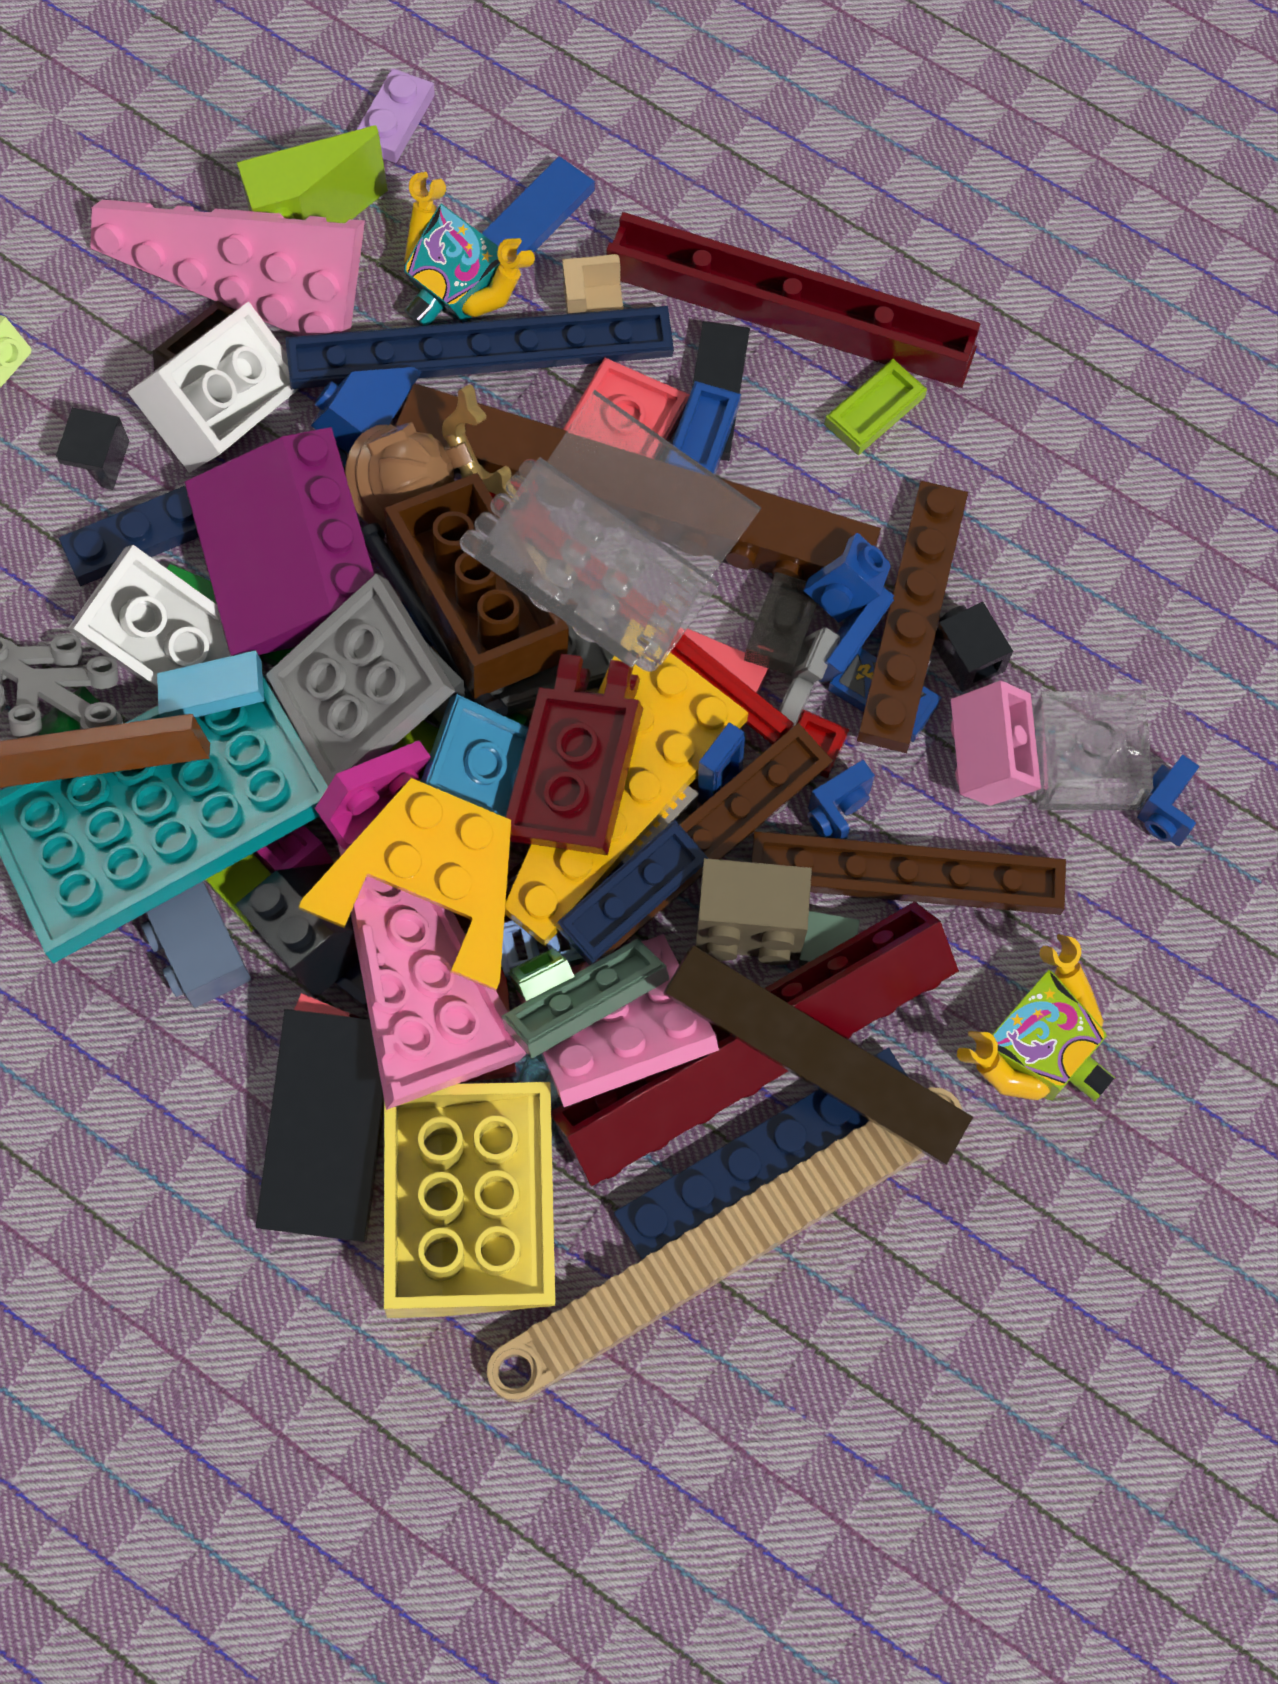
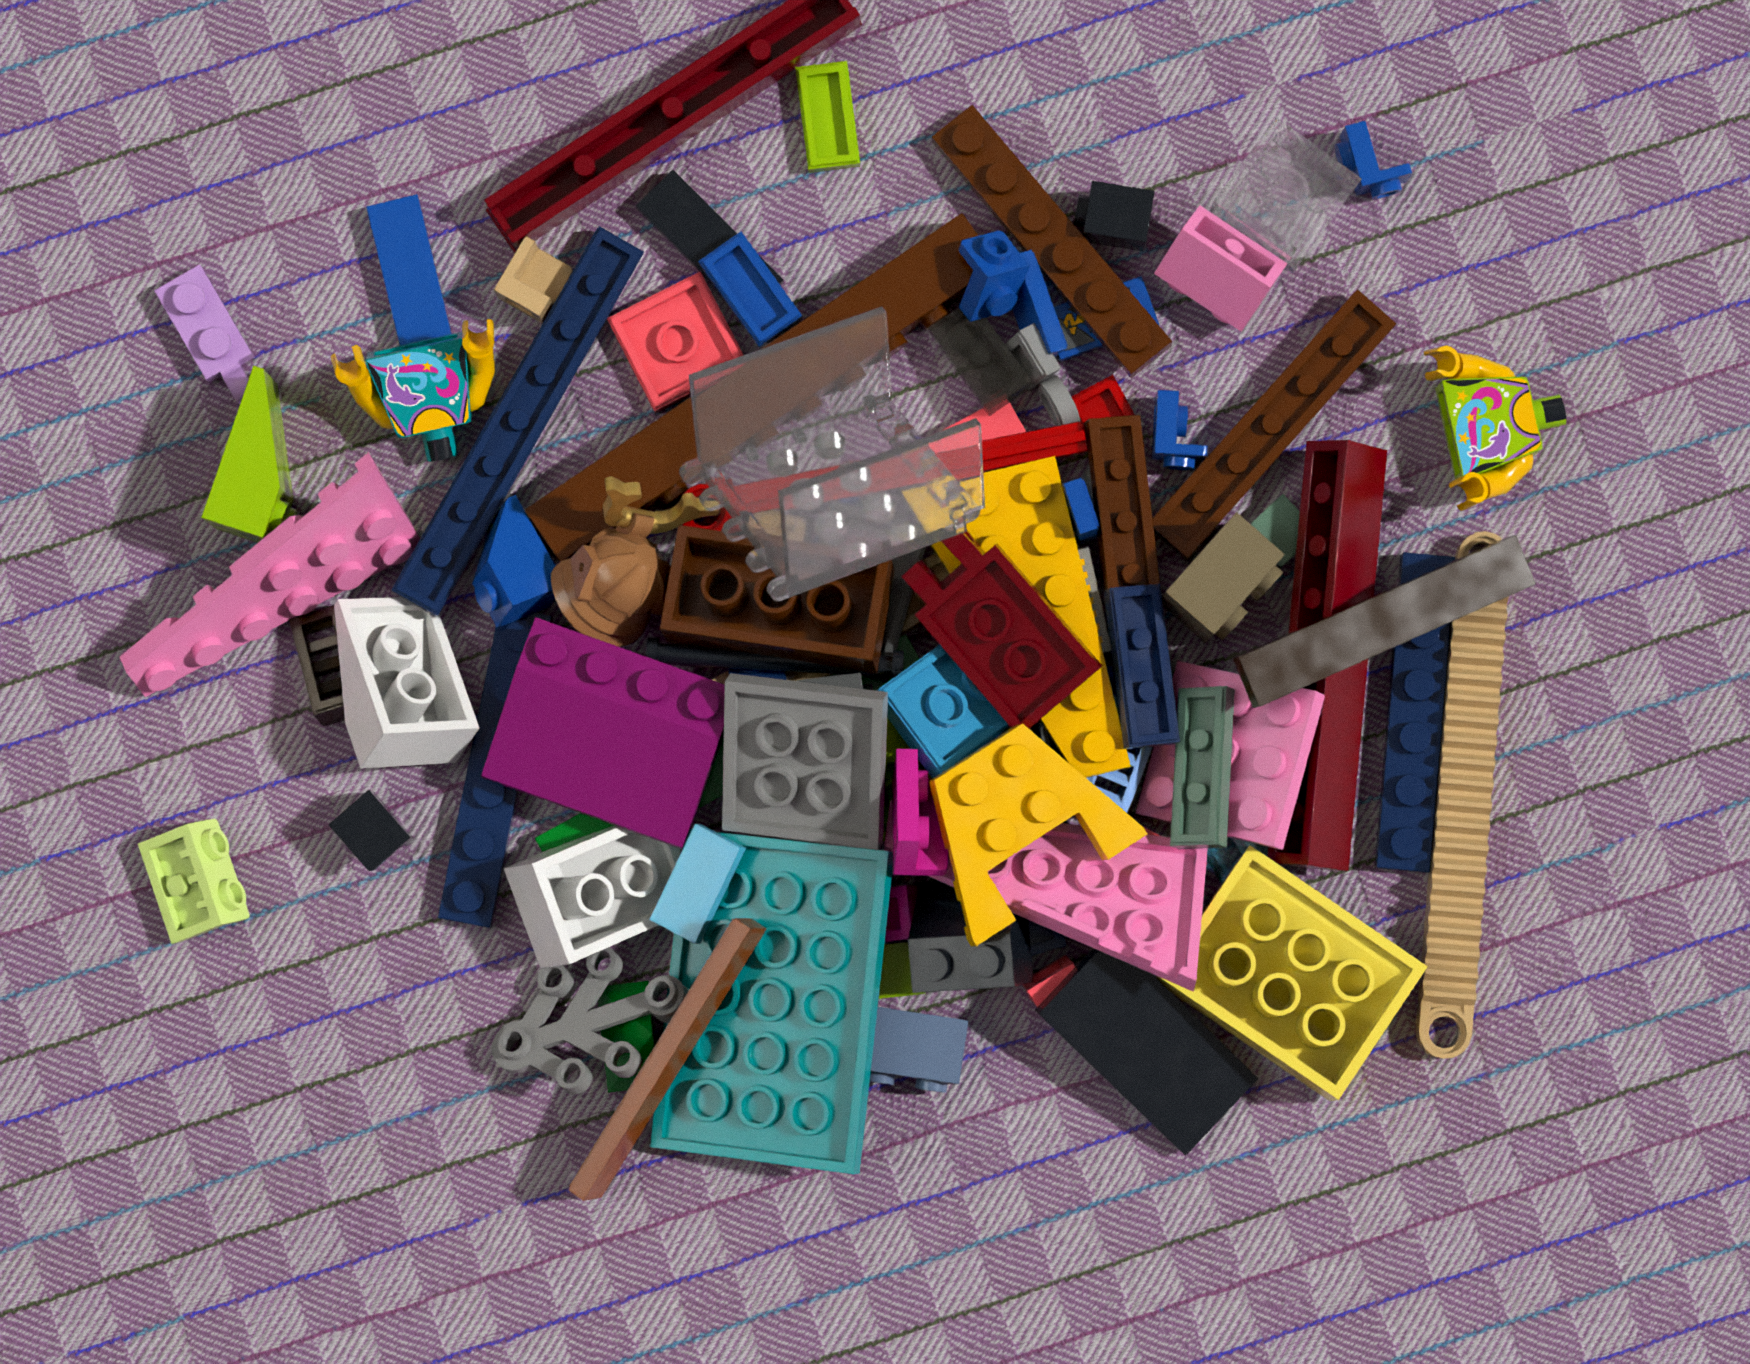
camera: 55 degrees left, 15 degrees up
tile [508,948,575,1001] -> none

